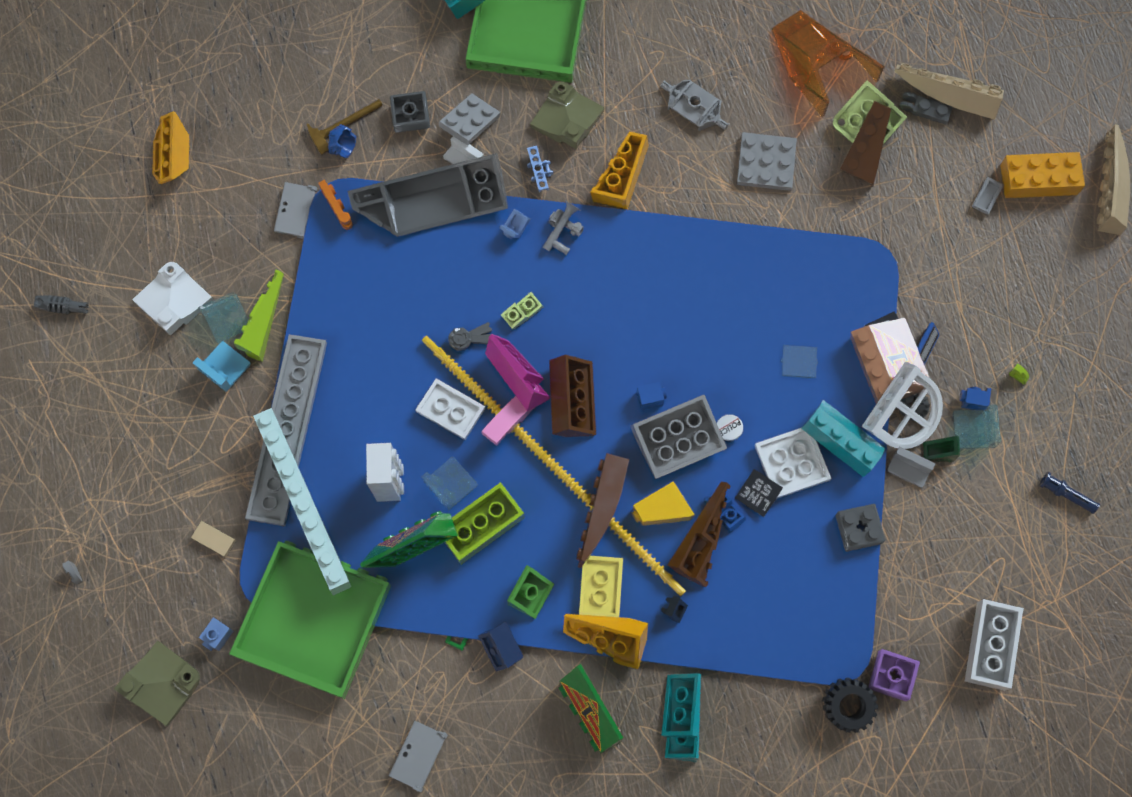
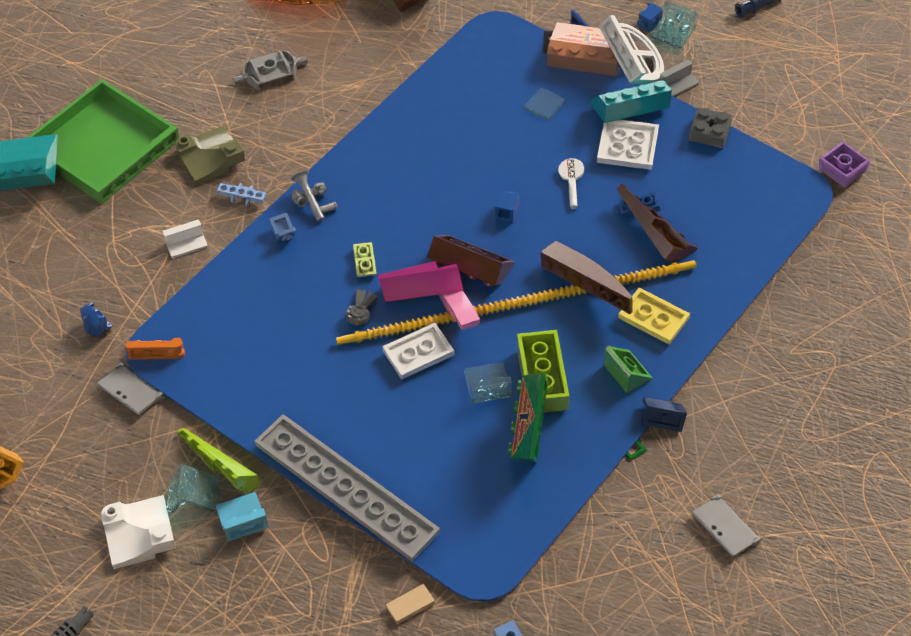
camera: 60 degrees left, 20 degrees down
bright green panel [229,540,391,699] -> none
light aqua brick [253,408,352,595] -> none
pearl gold piece [306,99,383,154] -> none
dark grey slope [347,153,508,237] -> none
white brick [366,443,404,502] -> none
dark grey brick [390,91,430,133] -> none
light grey plate [439,93,500,146] -> none
green slope [558,664,624,754] -> none
light orange wedge [563,614,648,669] -> none
light orange wedge [590,131,649,210] -> none
light grey slope [630,395,727,479] -> none
yellow slope [631,481,695,526] -> none
black tile [661,596,688,623] -> none
teal slope [661,673,701,762] -> none
black sticker [735,469,783,517] -> none
light grey plate [737,132,797,191] -> none
black tyre [822,678,878,733] -> none
dark green slope [923,436,960,462] -> none
white brick [965,599,1024,691] -> none

